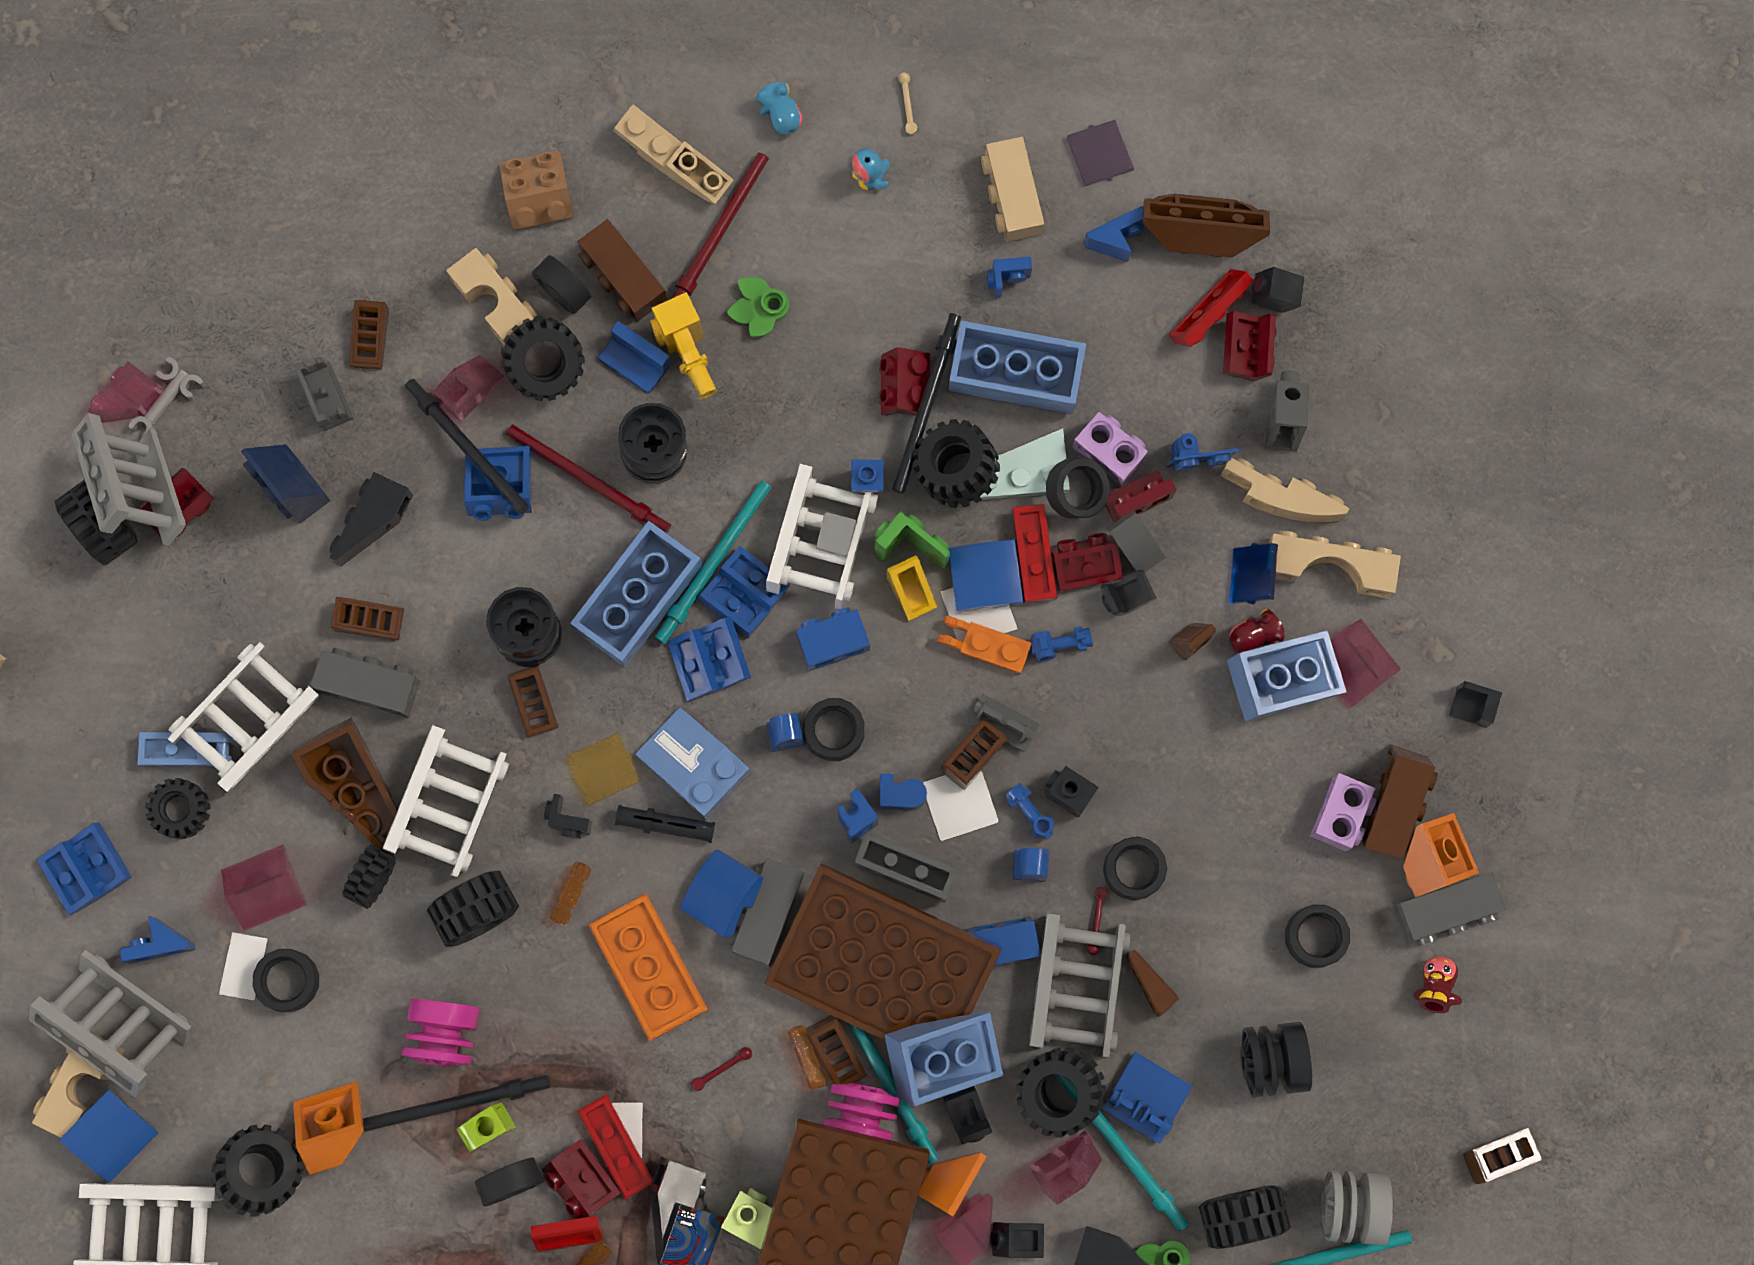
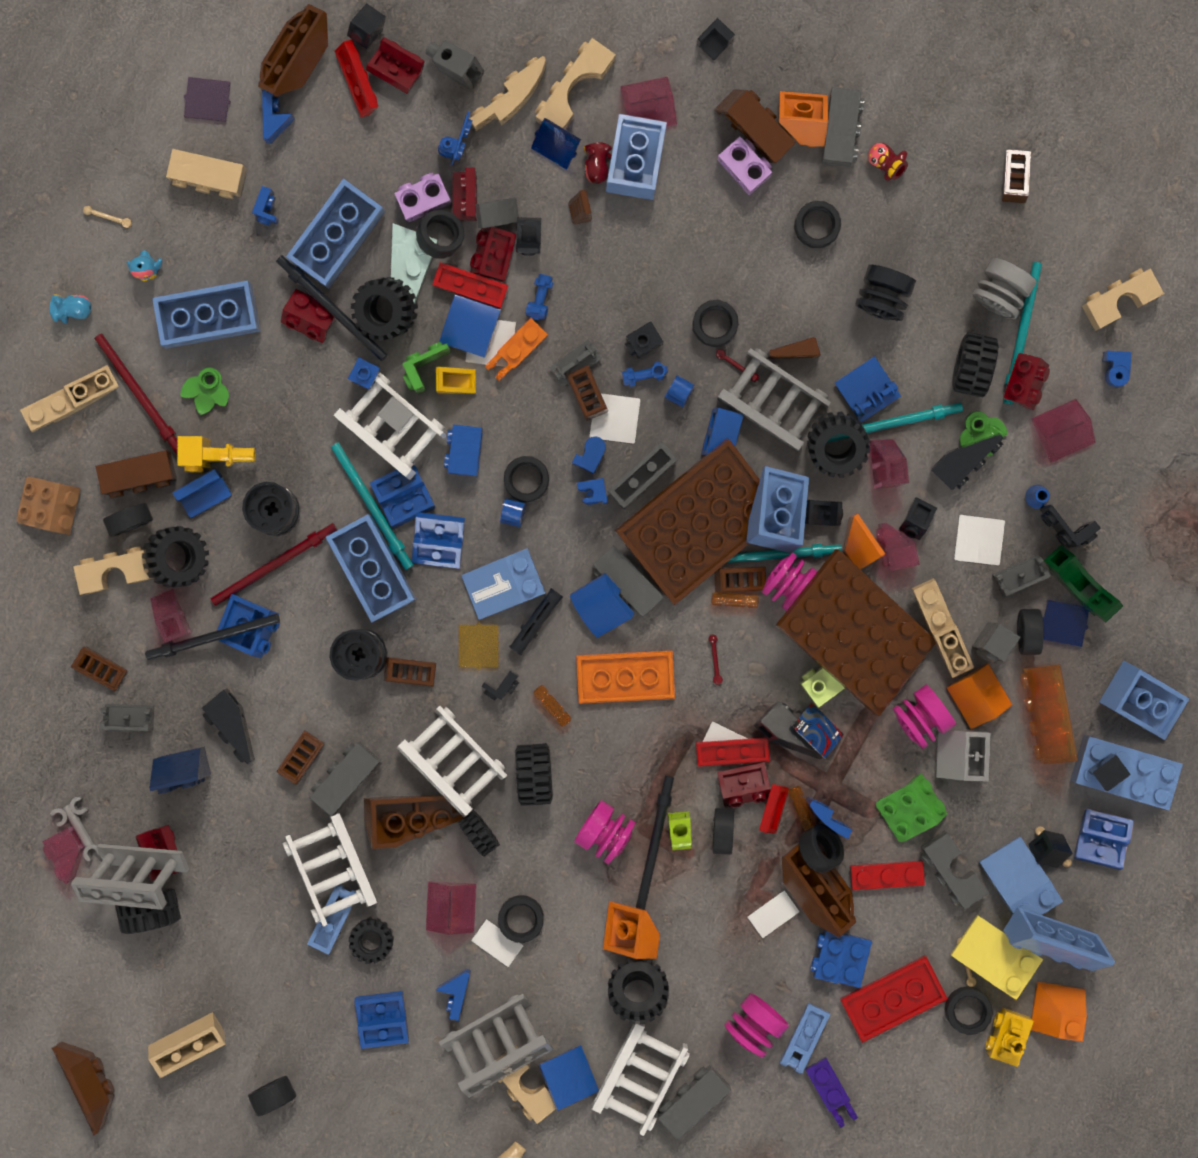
camera: 60 degrees left, 10 degrees up
none -> medium blue brick [152,281,261,349]

